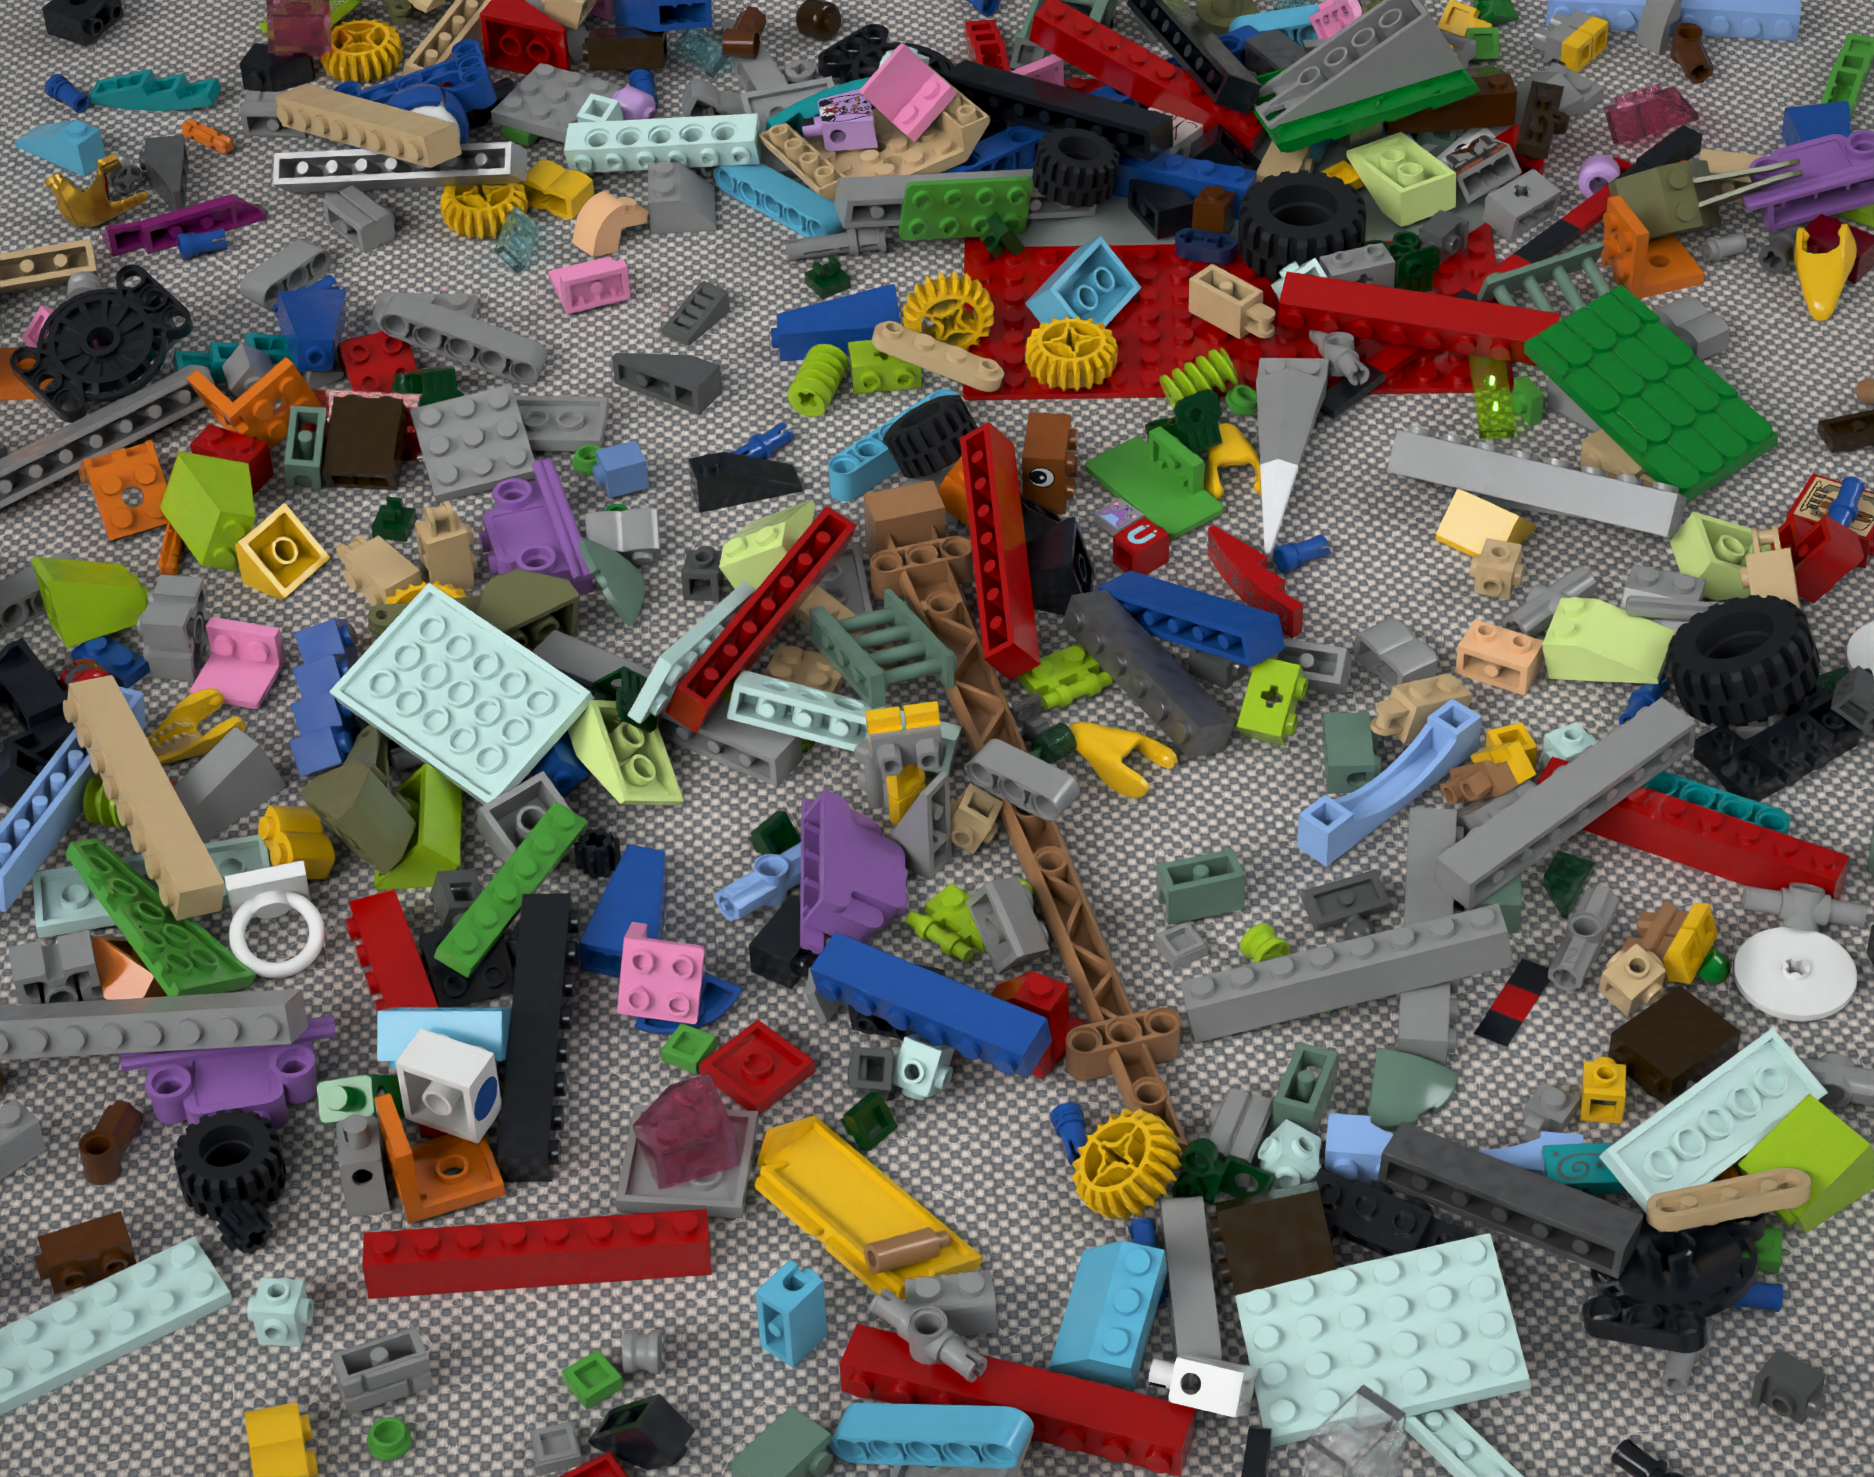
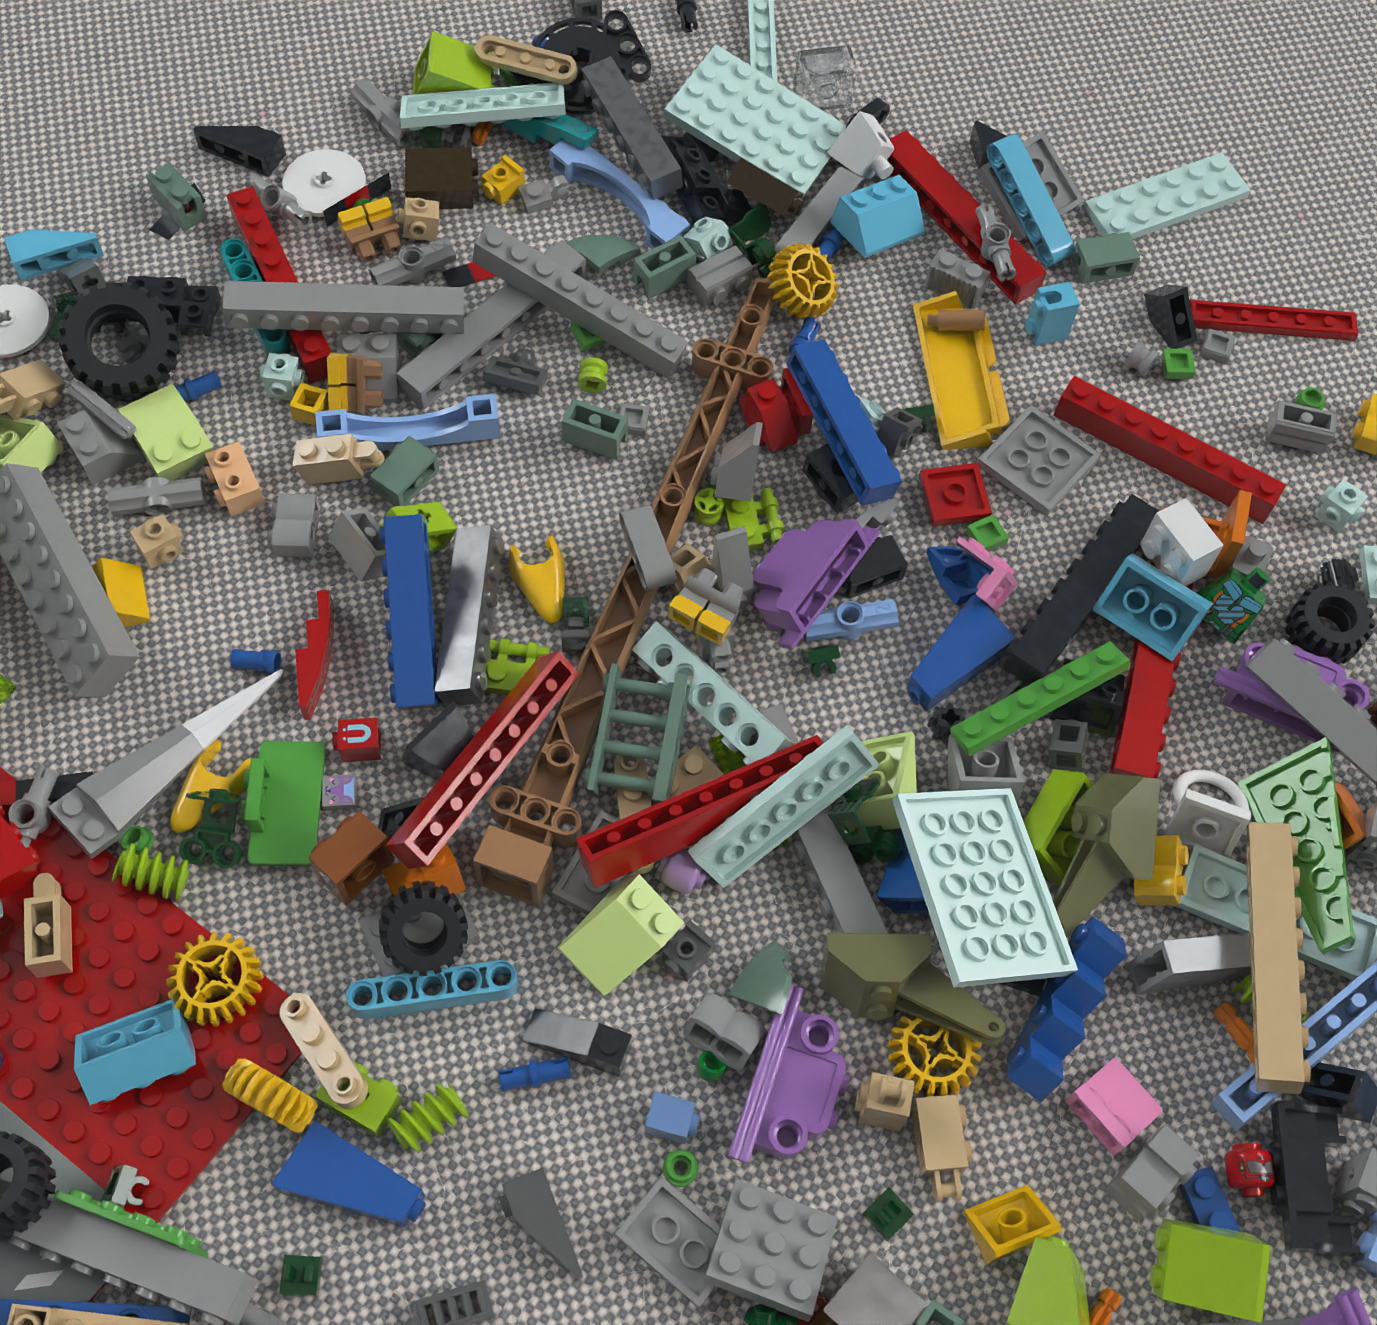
camera: 150 degrees left, 20 degrees up
yellow animal [147,688,246,766] -> none
clear pink slope [633,1073,739,1190] -> none

